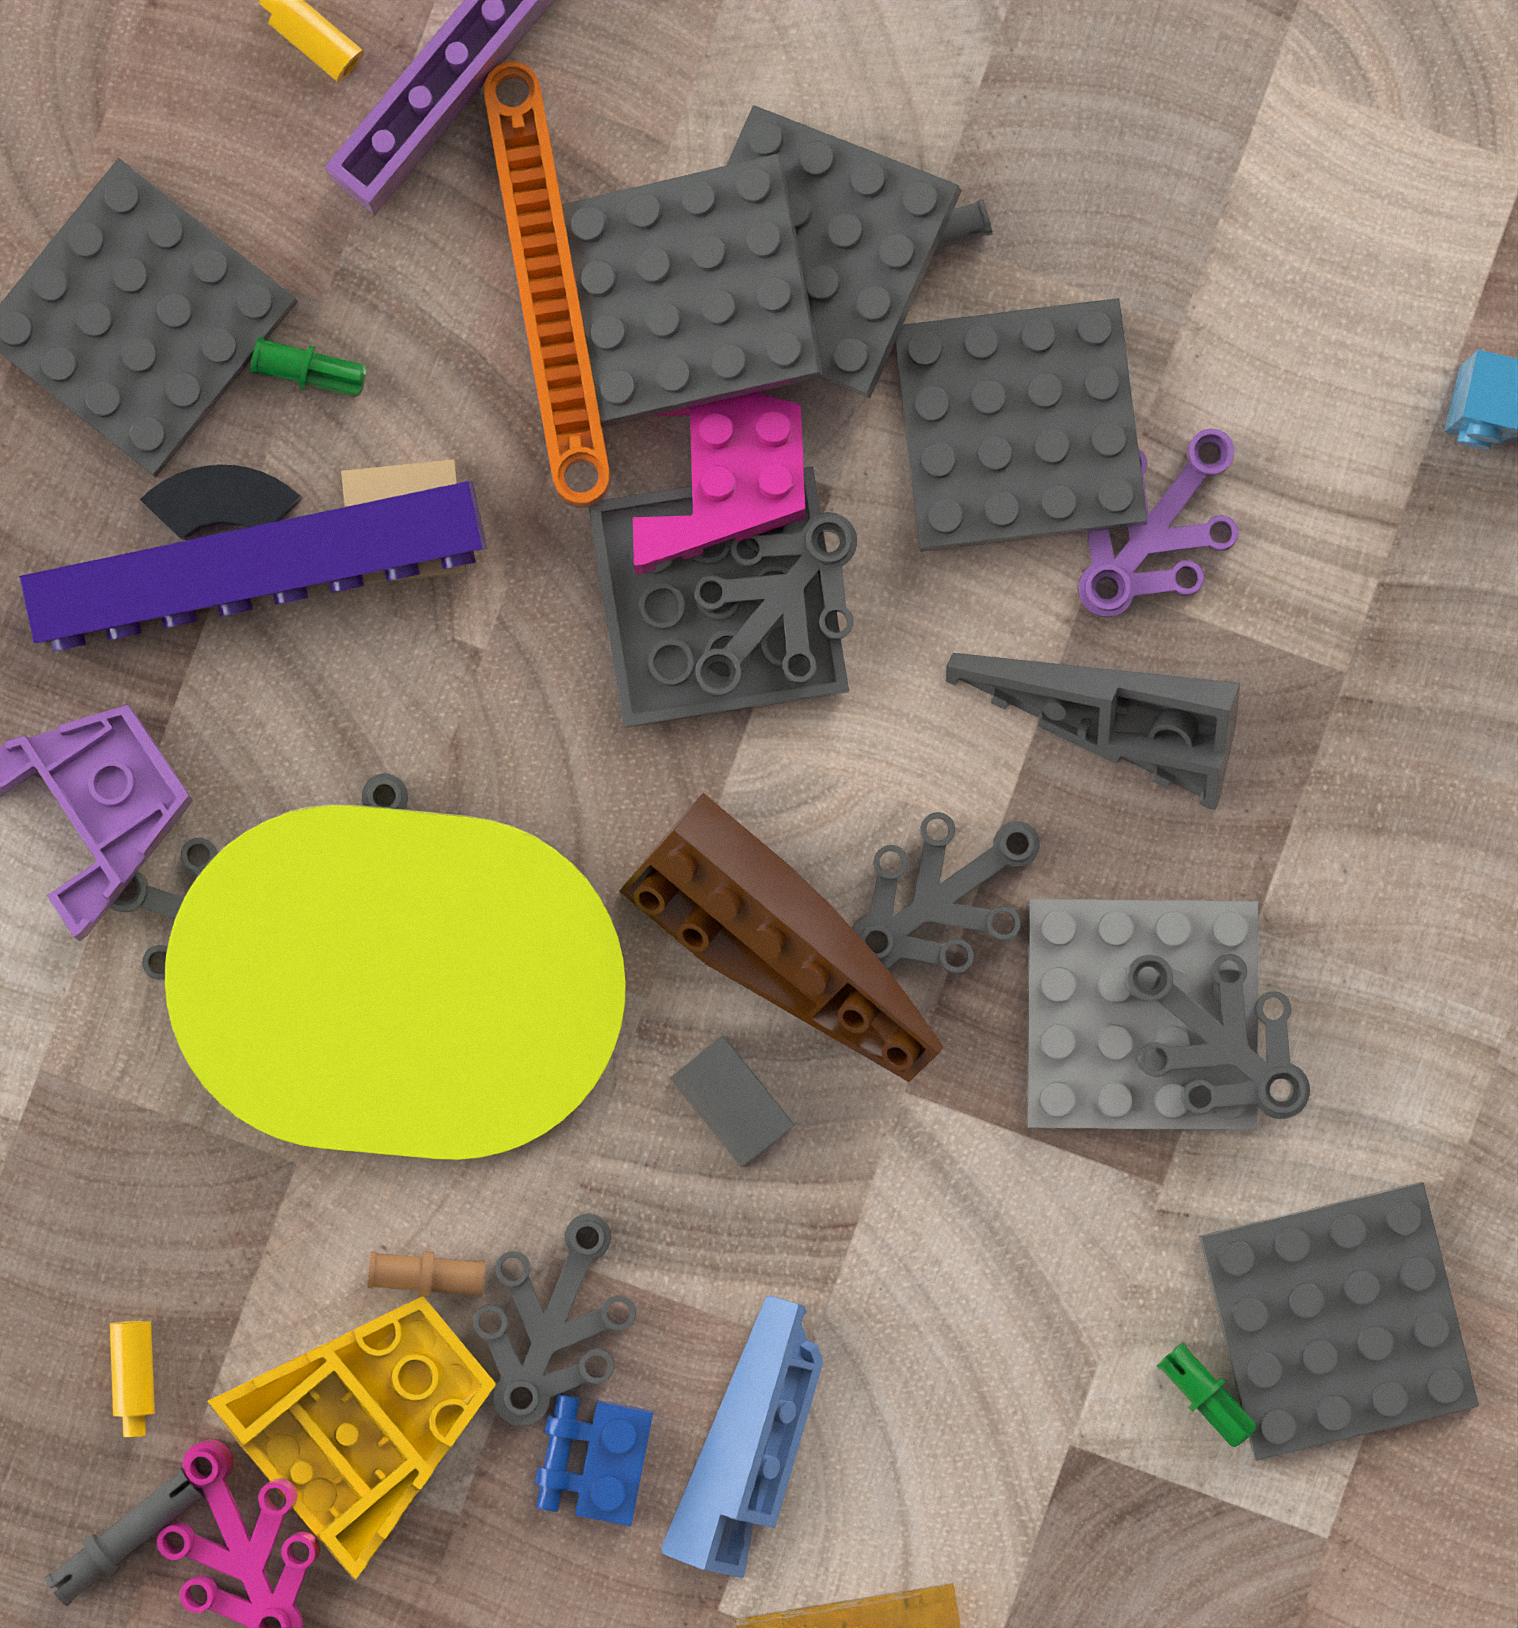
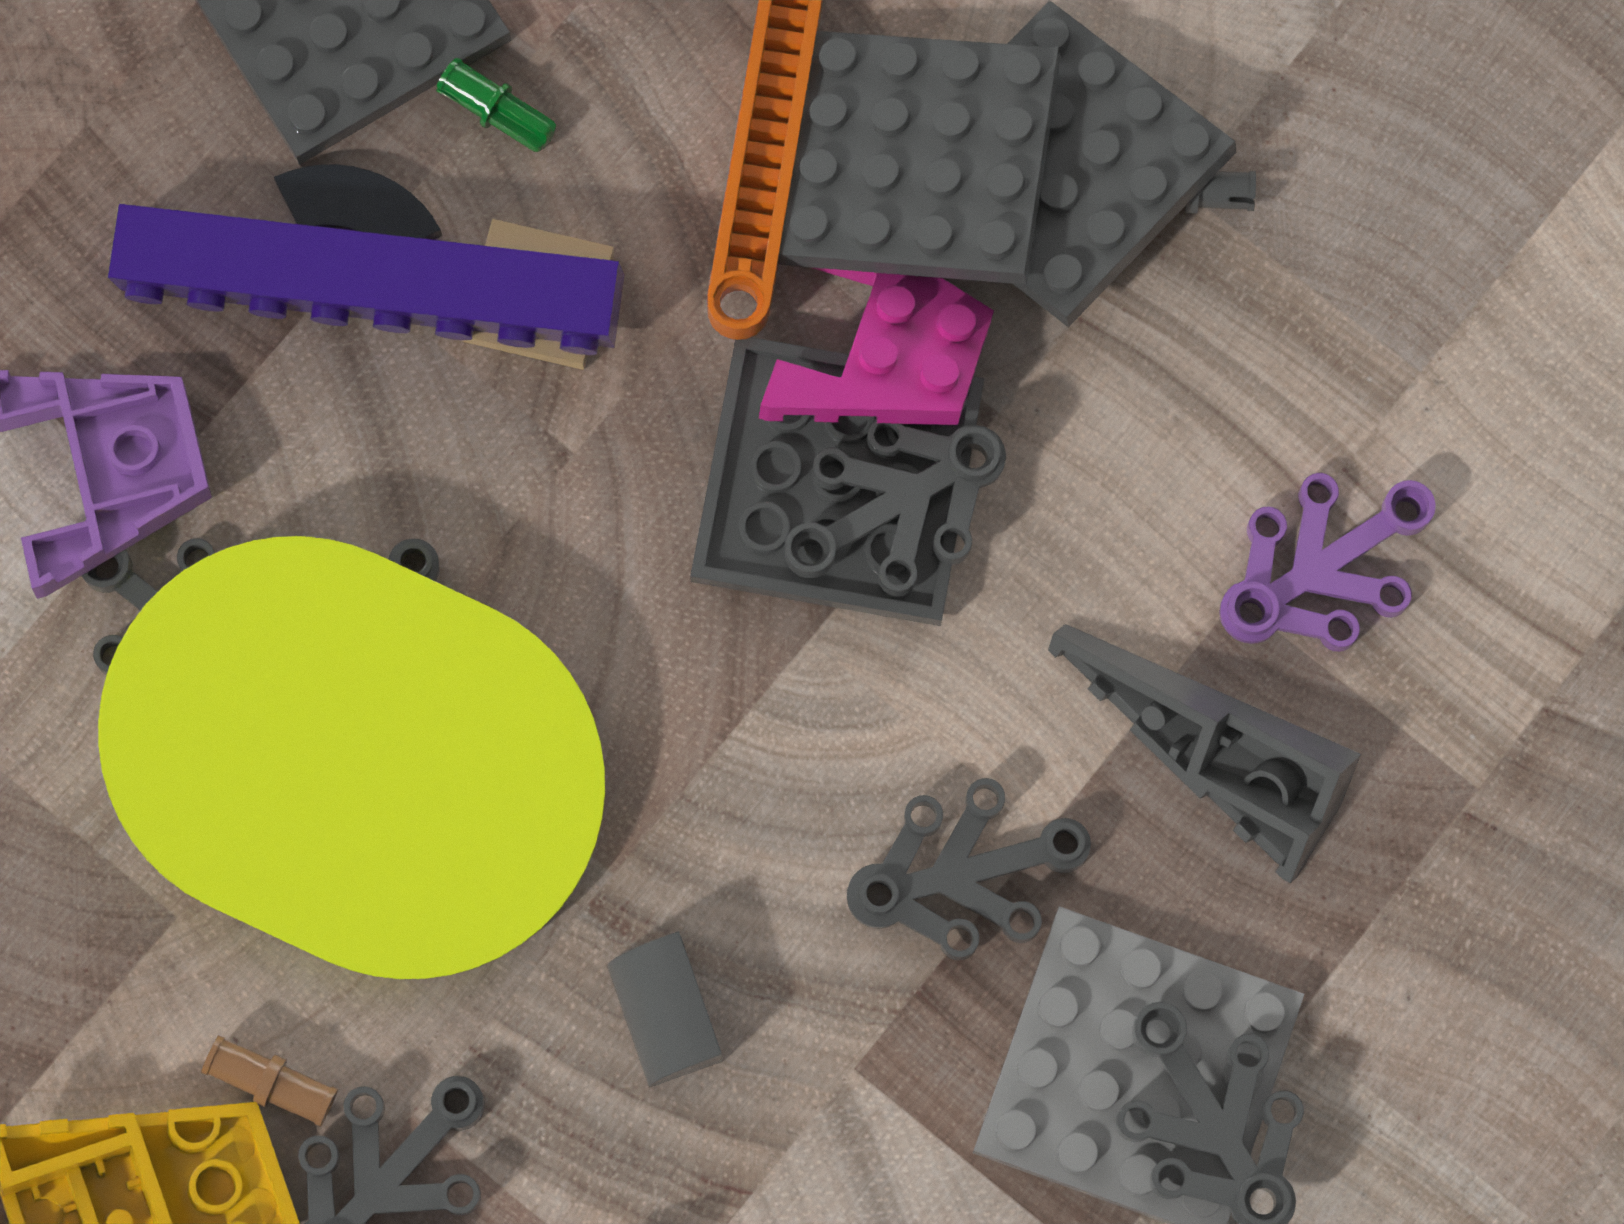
camera: 20 degrees right, 10 degrees down
reddish brown wedge [619,793,943,1082] -> none
dark grey plate [895,298,1148,552] -> none

